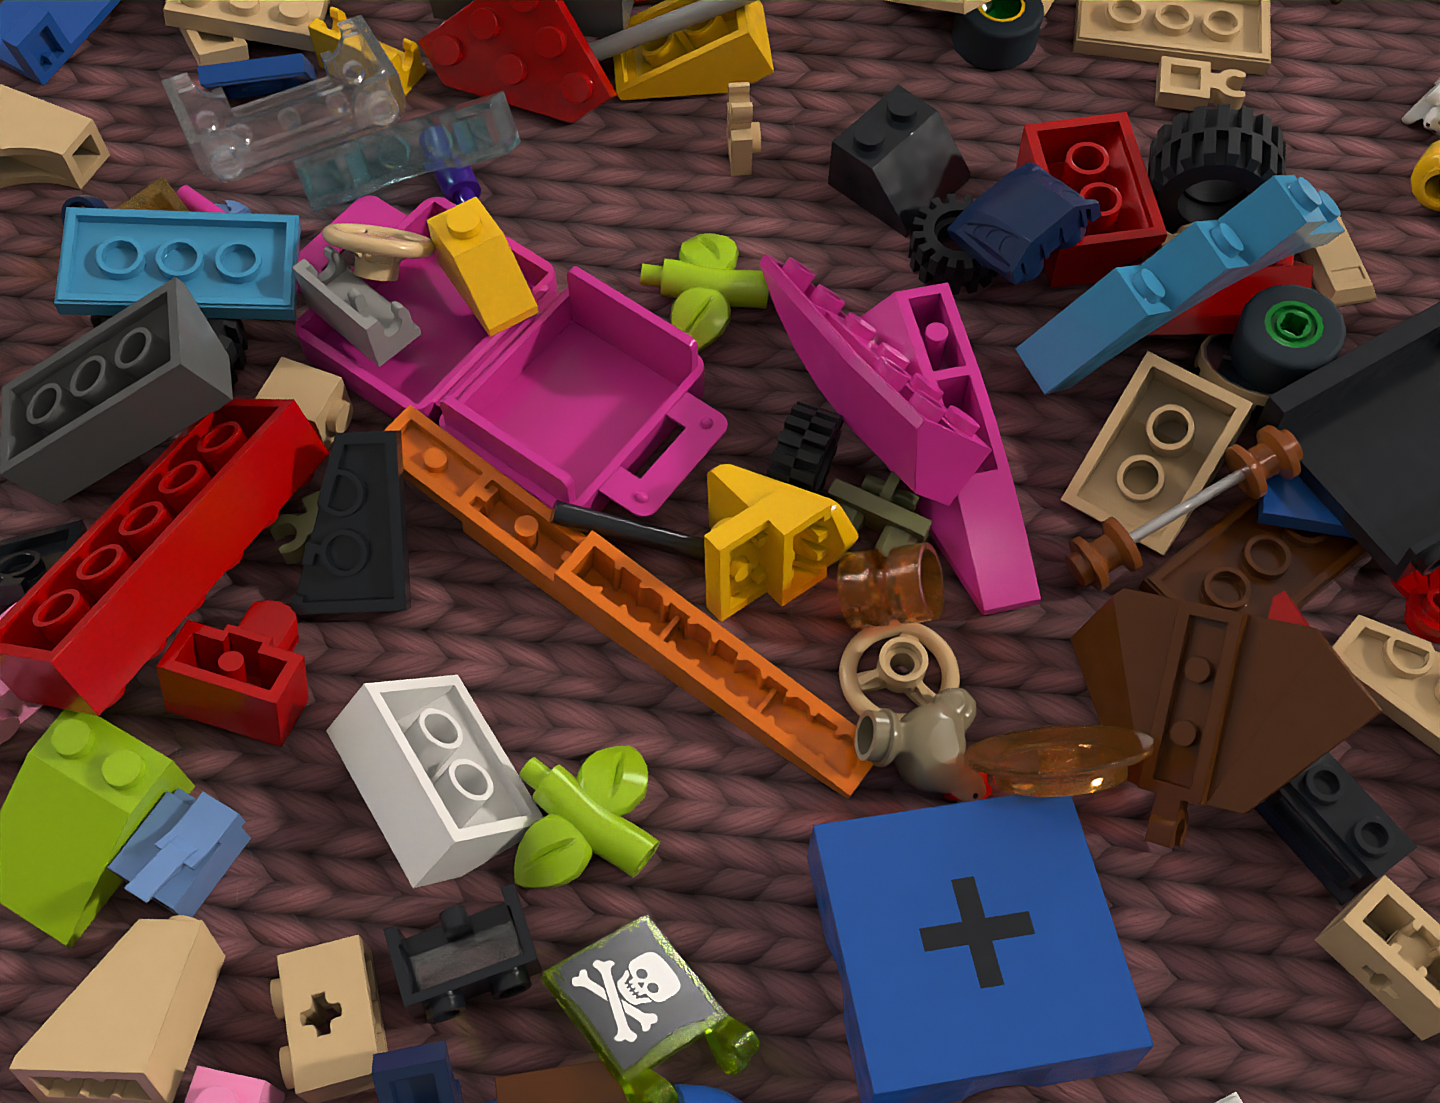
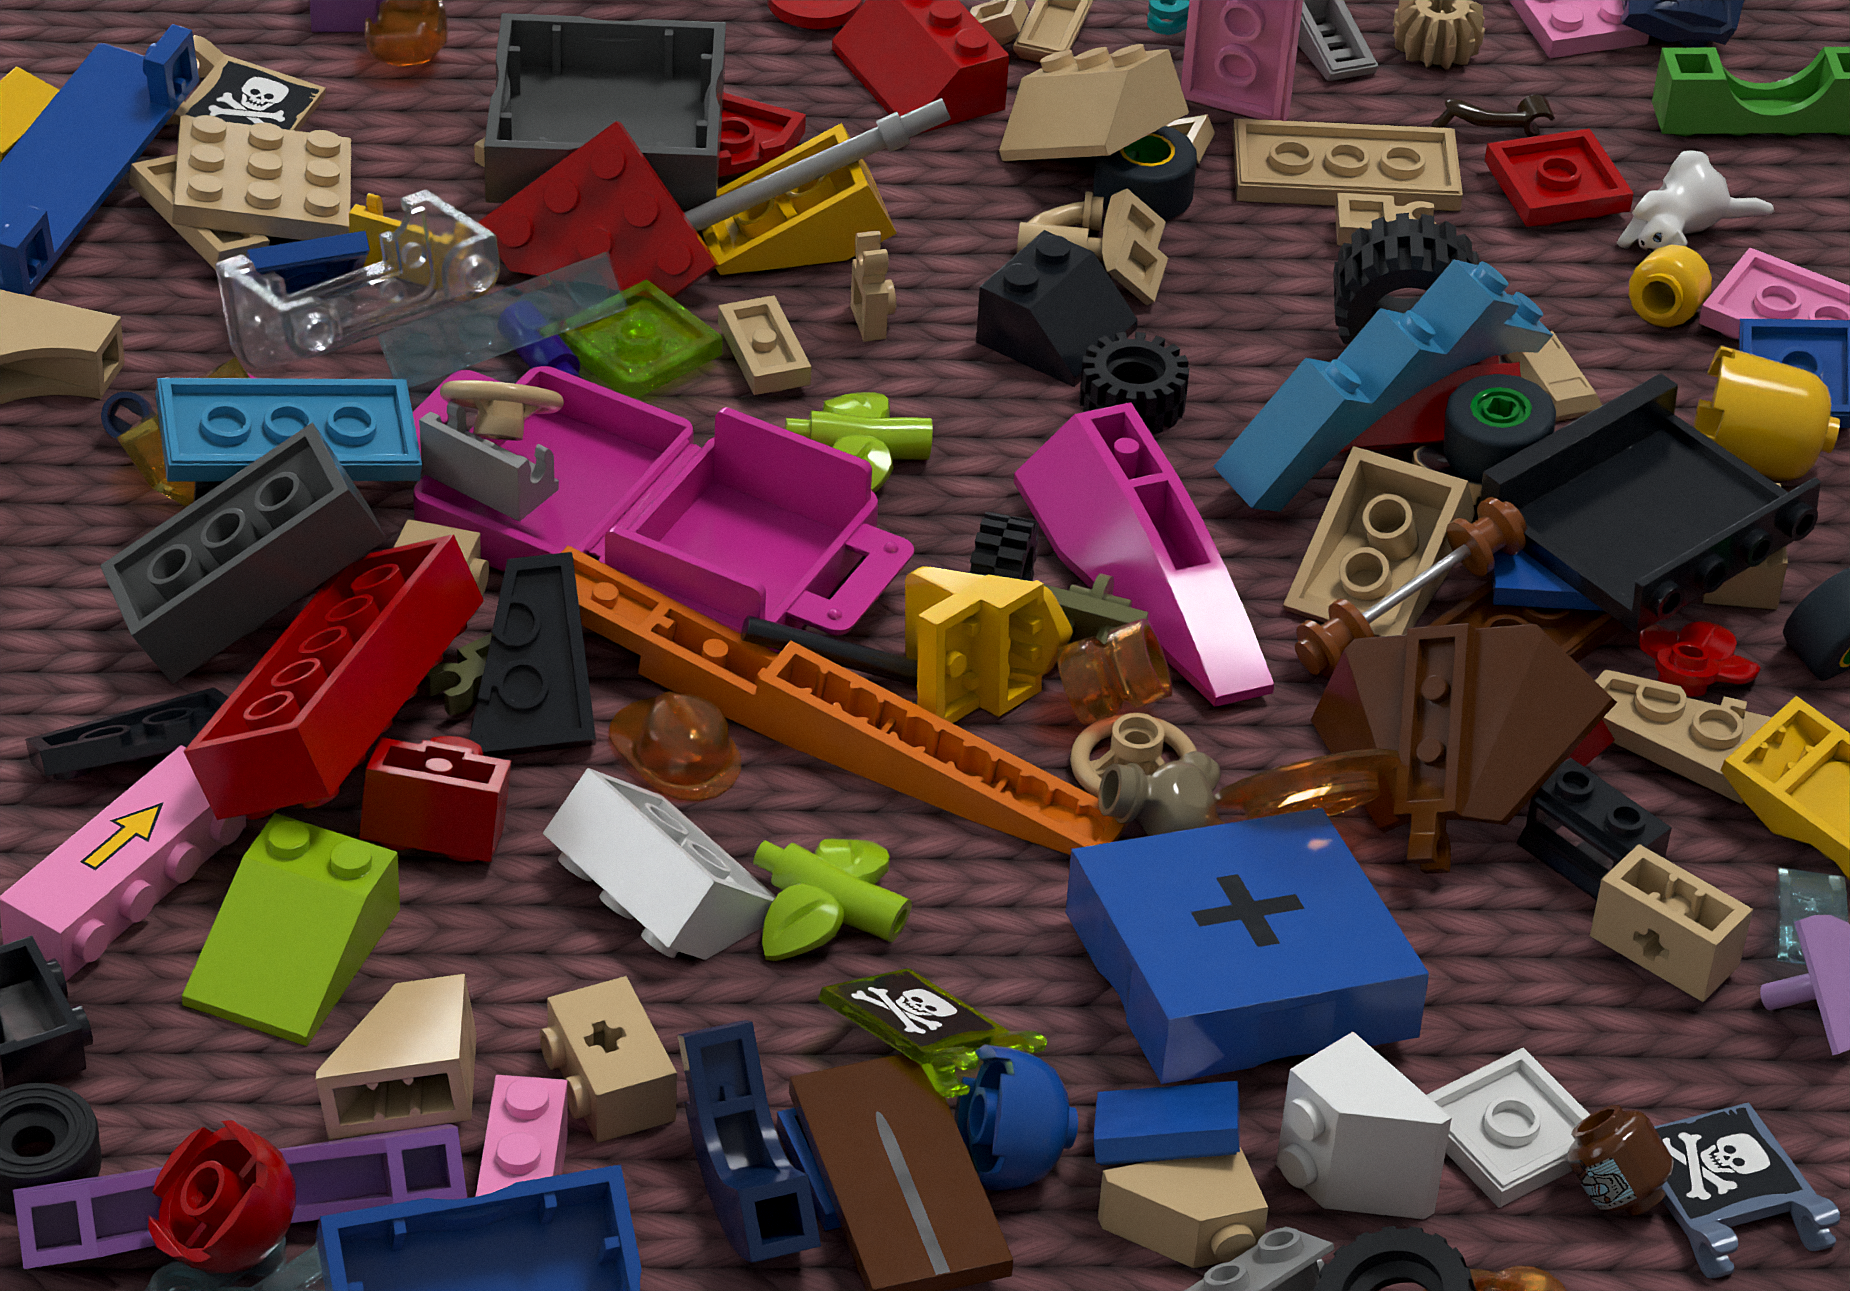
camera: 10 degrees left, 20 degrees down
medium blue piece [108,788,251,917] -> none
black window [383,883,543,1024] -> none
yellow slope [427,196,539,337] -> none
dark pink wedge [759,254,992,506] -> none
dark blue slope [947,162,1101,286] -> none
red slope [1016,112,1168,288] -> none
none -> clear neon green plate [555,279,723,399]
none -> clear orange piece [609,691,741,801]
none -> tan plate [718,295,811,395]
none -> tan plant [1017,191,1104,262]
none -> tan slope [1102,189,1168,305]
none -> red plate [1484,128,1634,227]

